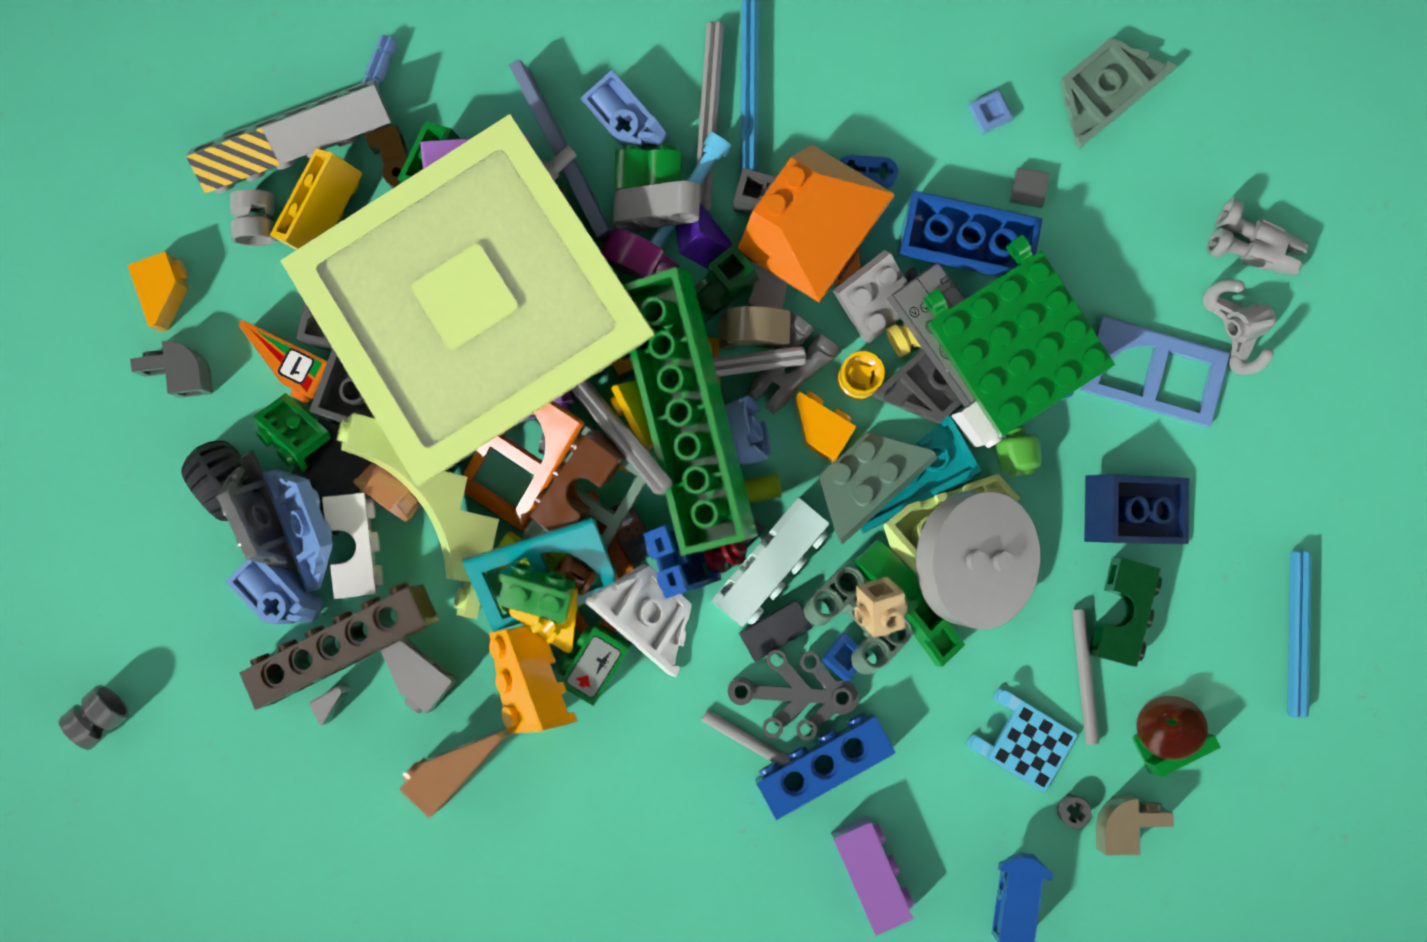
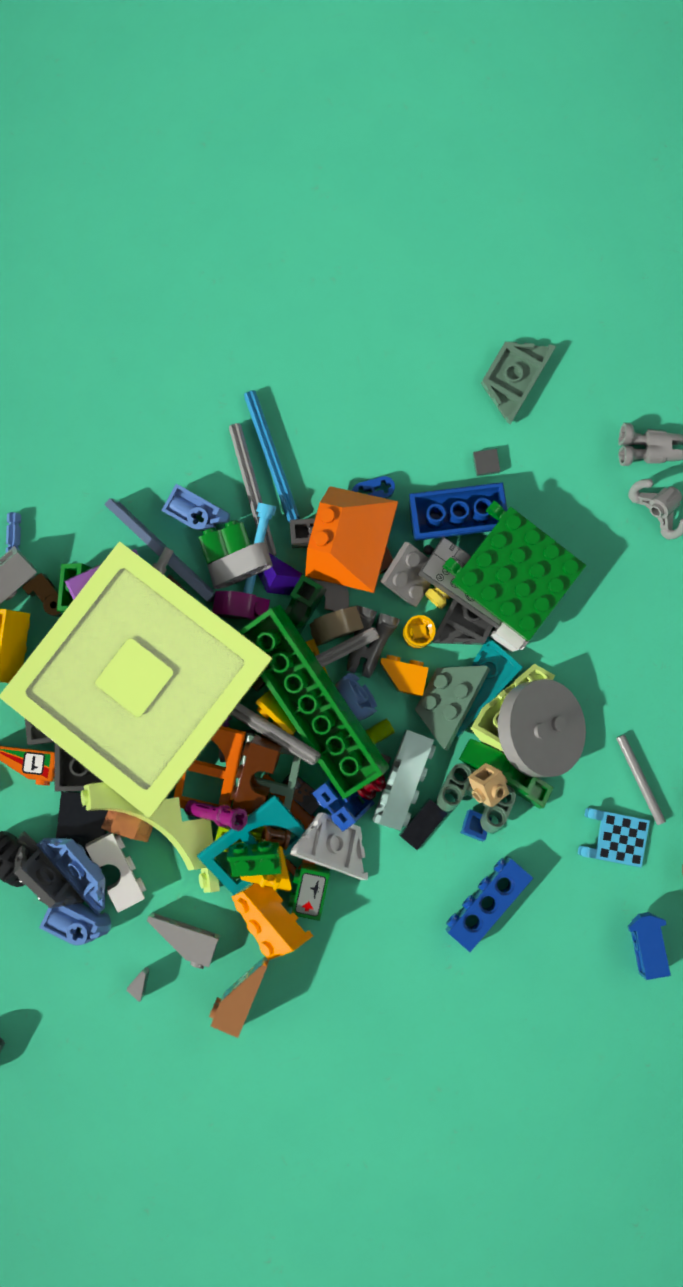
camera: 25 degrees left, 0 degrees up
dark brown brick [239,582,440,710] -> none
green bracket [253,393,331,472] -> none
light grey bar [701,709,790,766] -> none
dark grey plant [727,649,859,741] -> none
medium lavender brick [831,817,915,936] -> none
medium blue tile [968,89,1014,135] -> none
bright green head [996,428,1043,478] -> none
dark grey bush [1057,795,1091,828] -> none
medium blue window [1081,316,1230,427] -> none
dark blue slope [1084,474,1189,544] -> none
dark green arch [1090,558,1162,667] -> none
none -> magenta pin [185,800,248,831]

